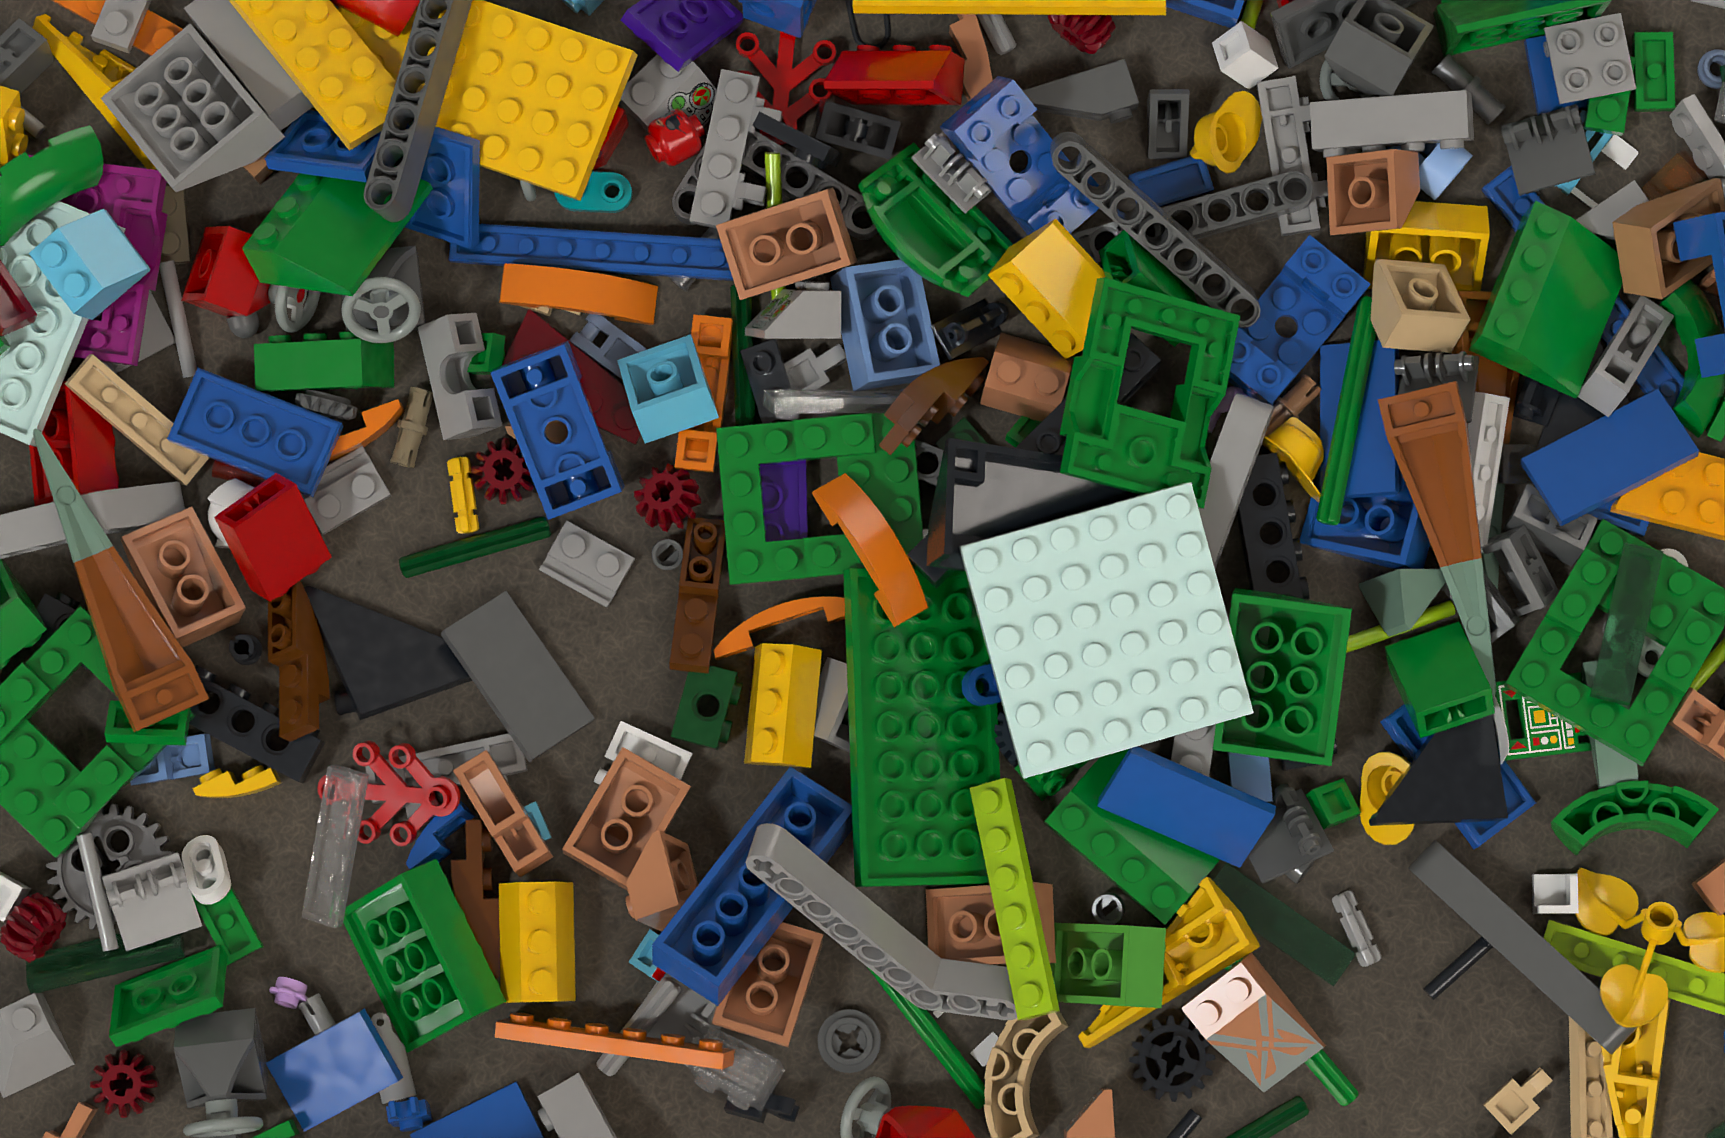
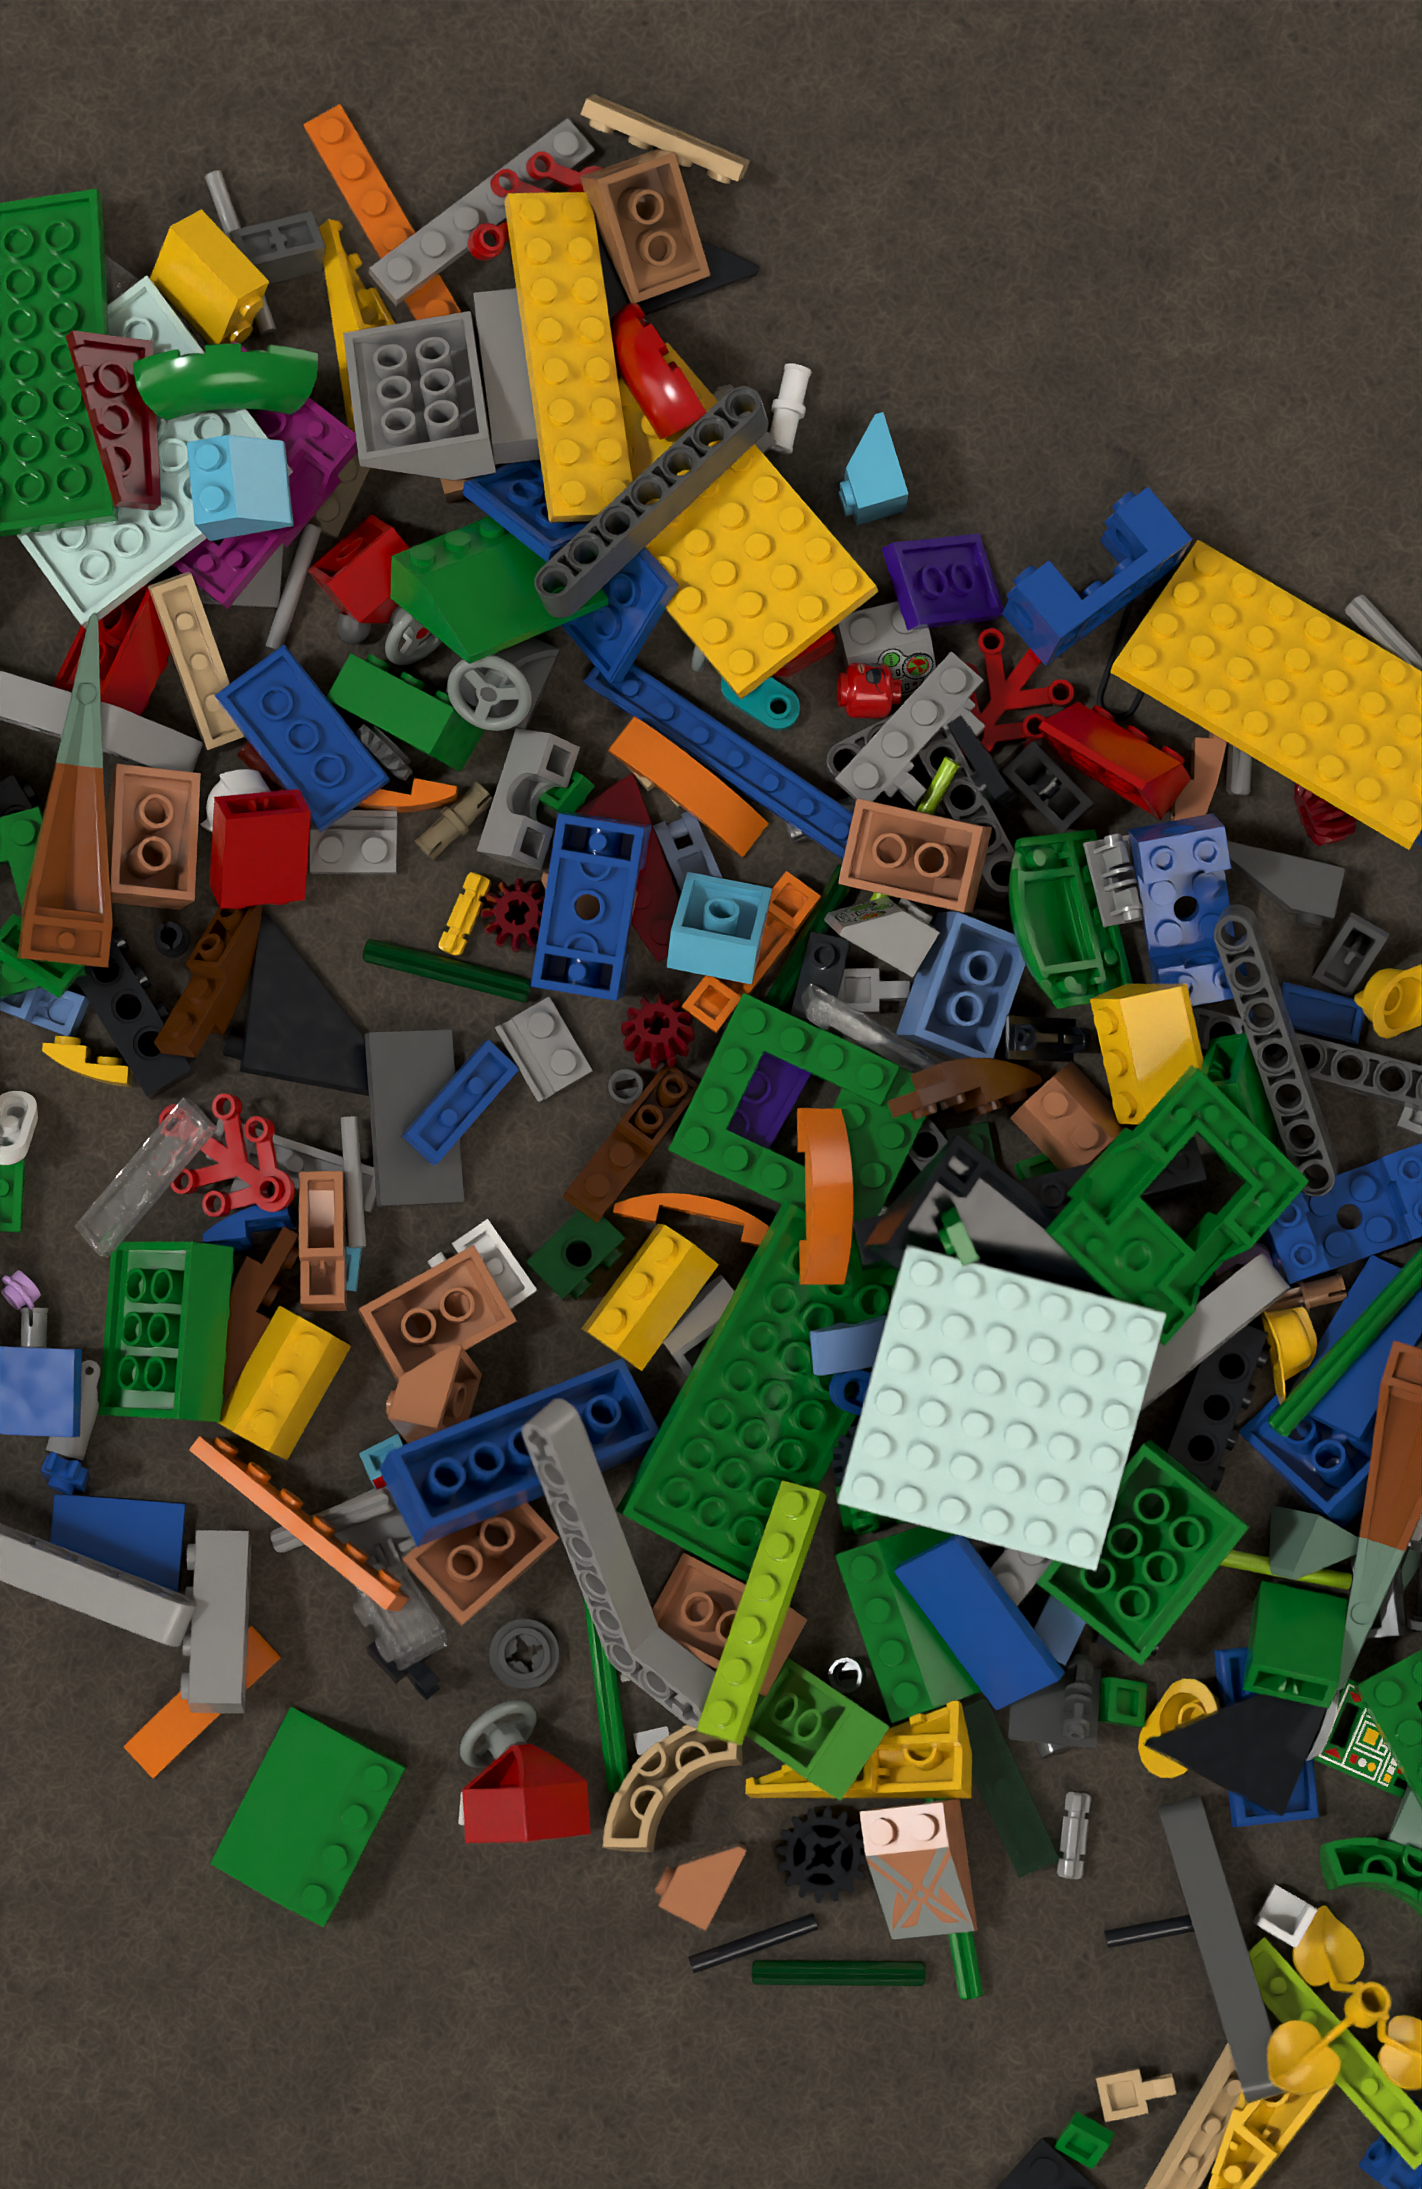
camera: 25 degrees right, 0 degrees up
none -> light grey bar [340,1116,366,1248]
none -> blue plate [401,1039,519,1165]
none -> medium blue slope [810,1315,887,1375]
none -> green plate [937,1206,979,1266]

